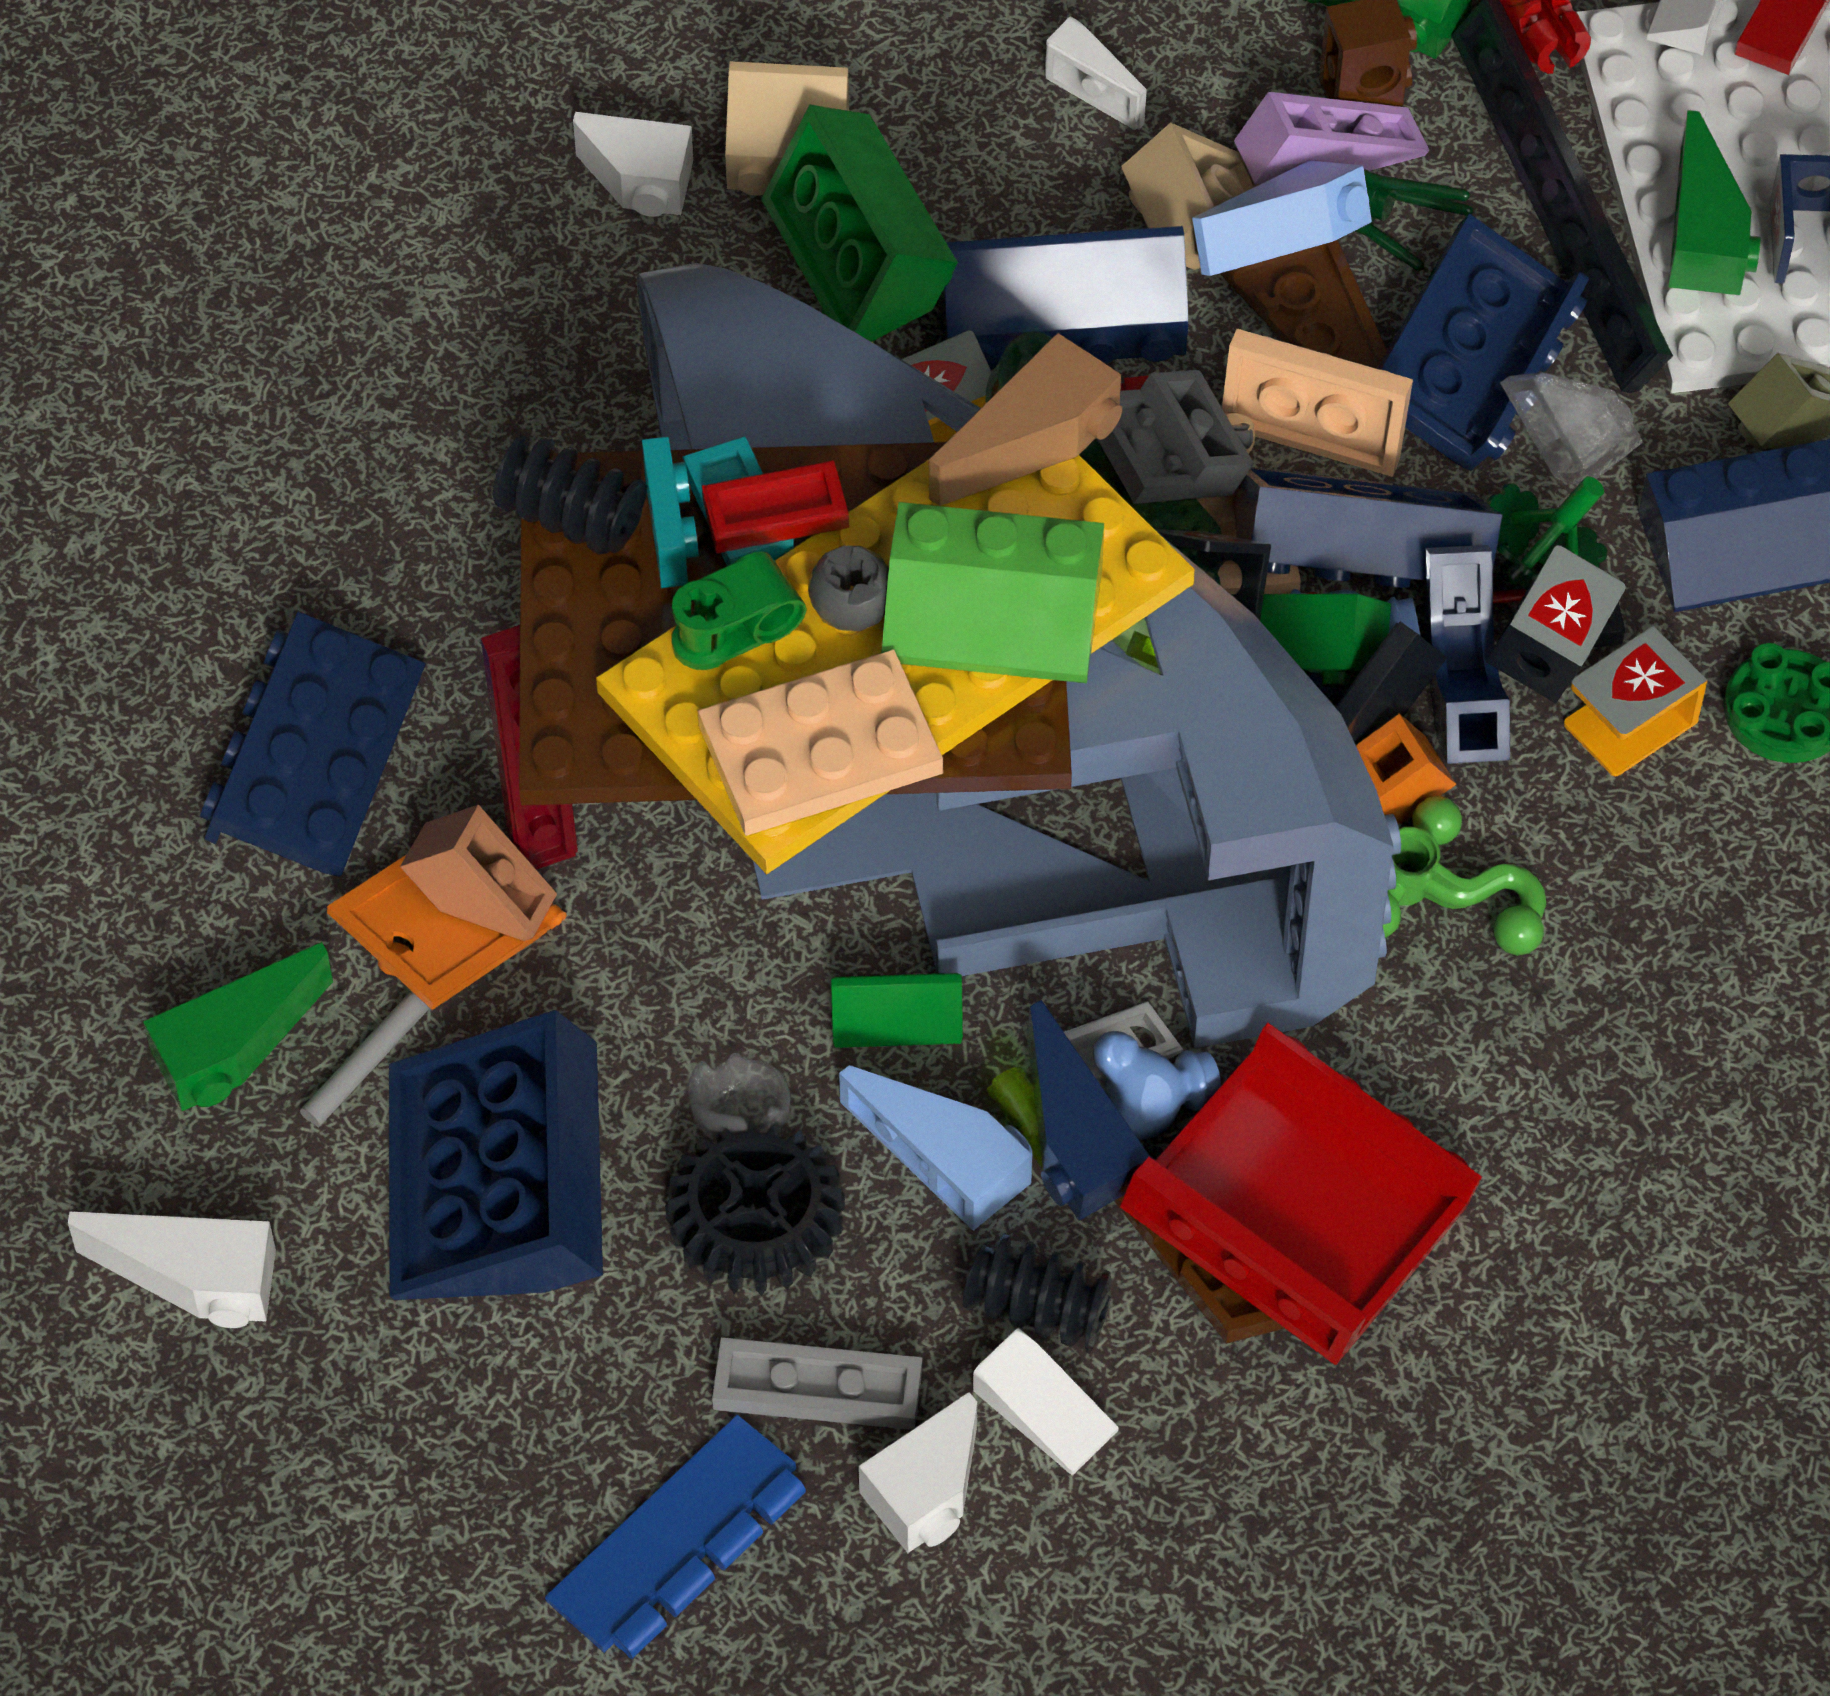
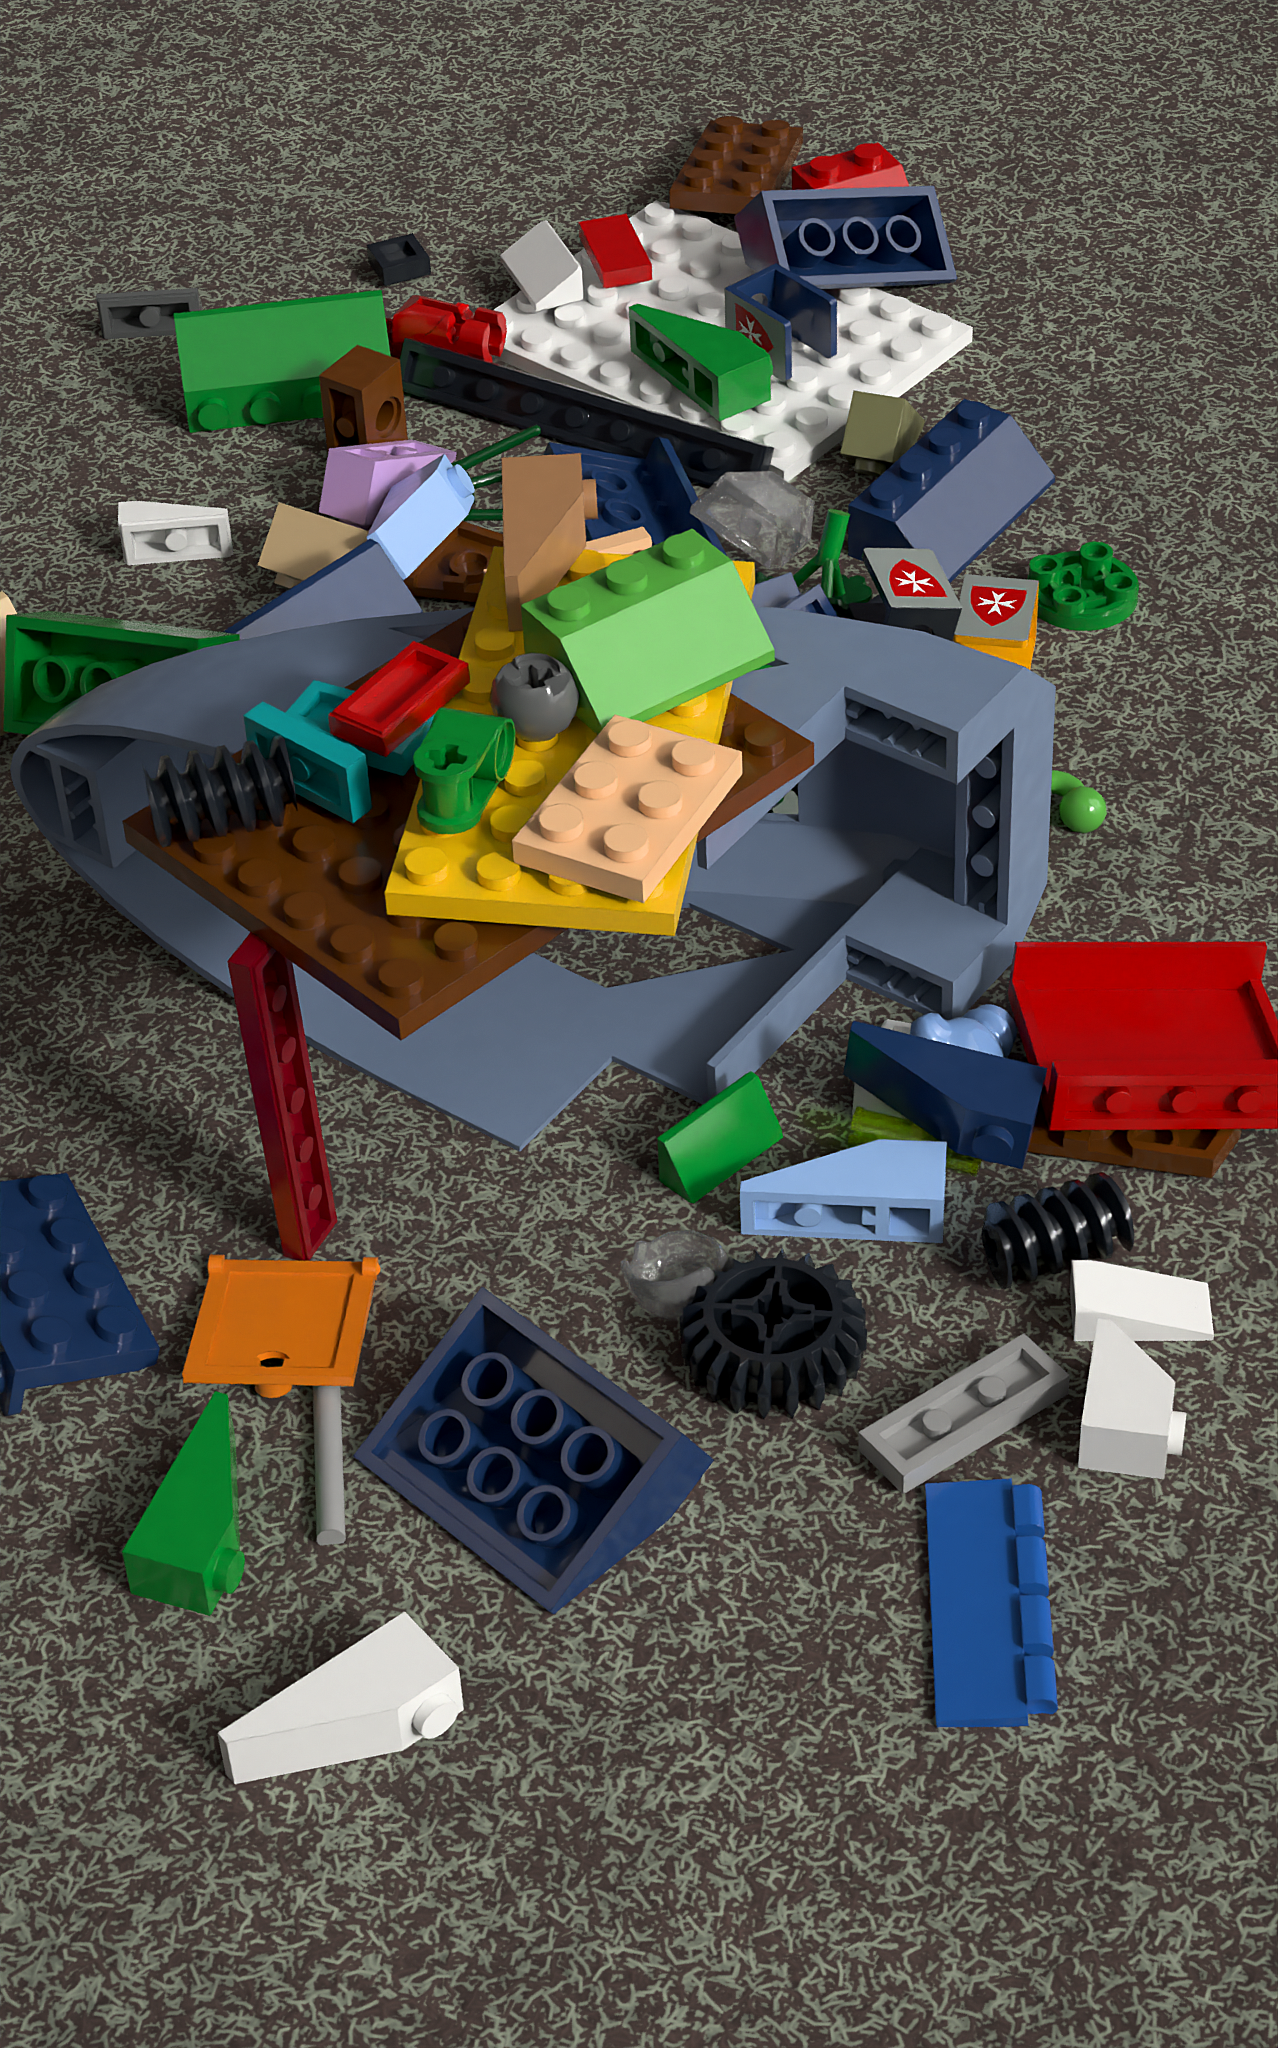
camera: 40 degrees left, 15 degrees down
nougat slope [400,805,557,941] -> none

